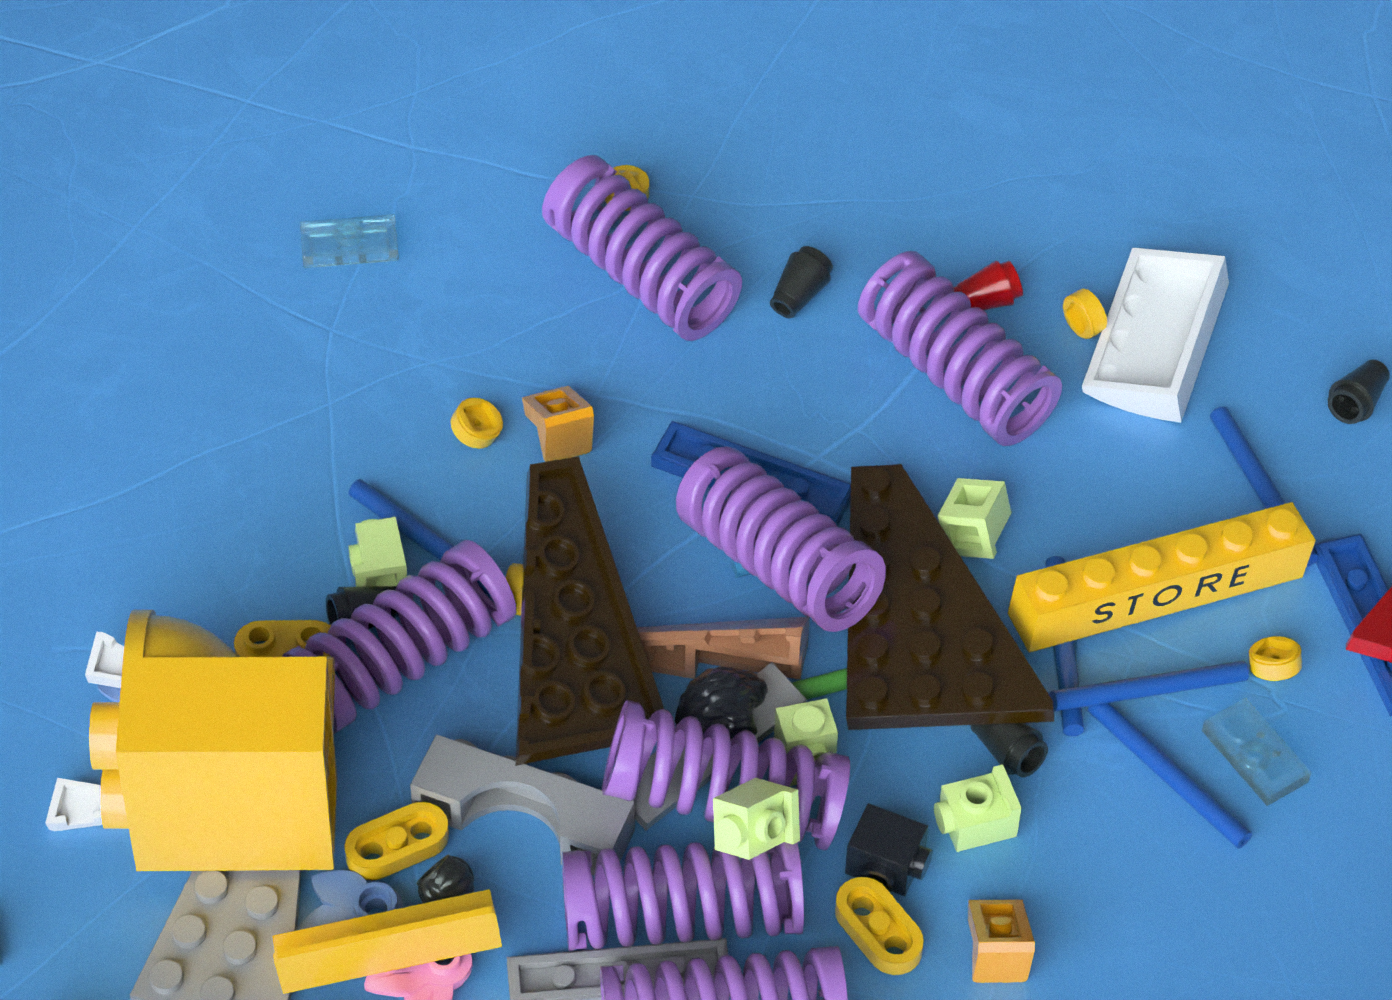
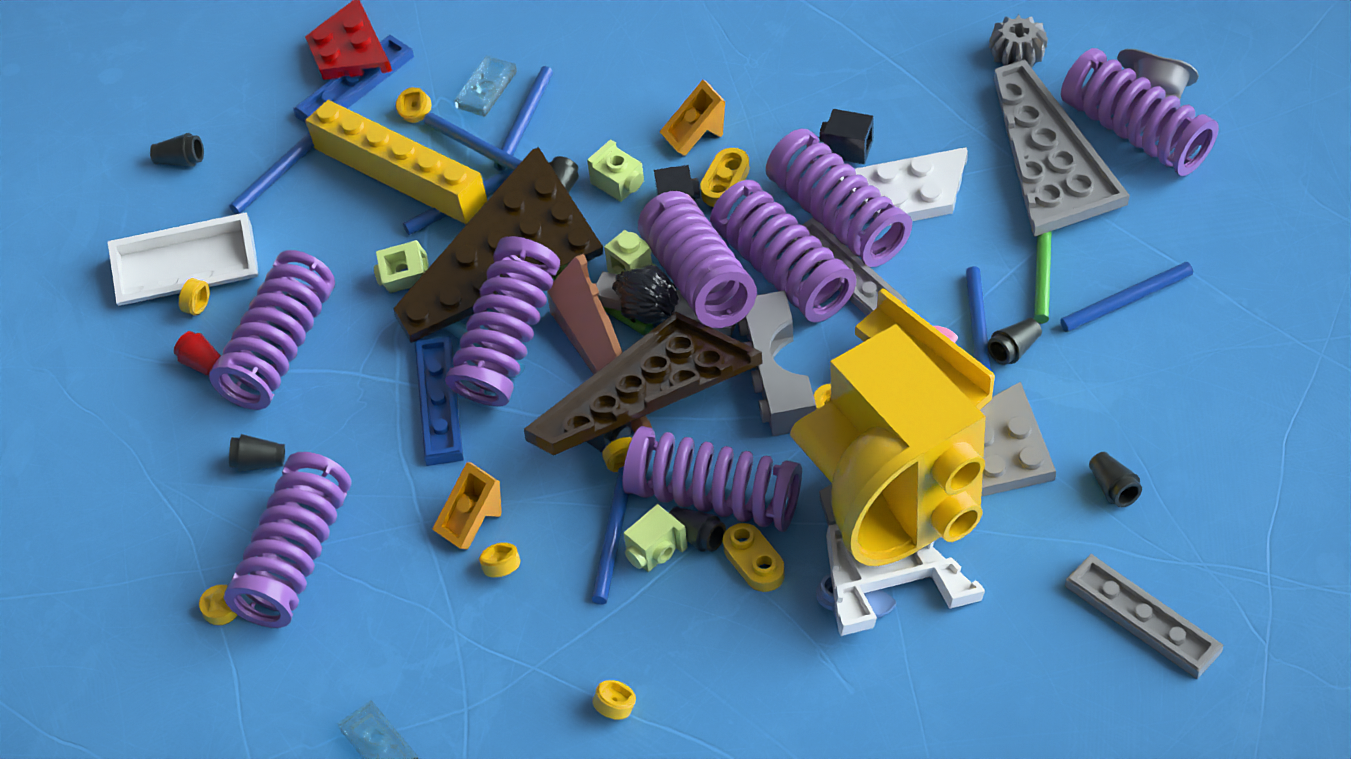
camera: 115 degrees left, 0 degrees up
yellowish green brick [713,778,800,860] -> none
none -> yellow tile [592,680,636,719]

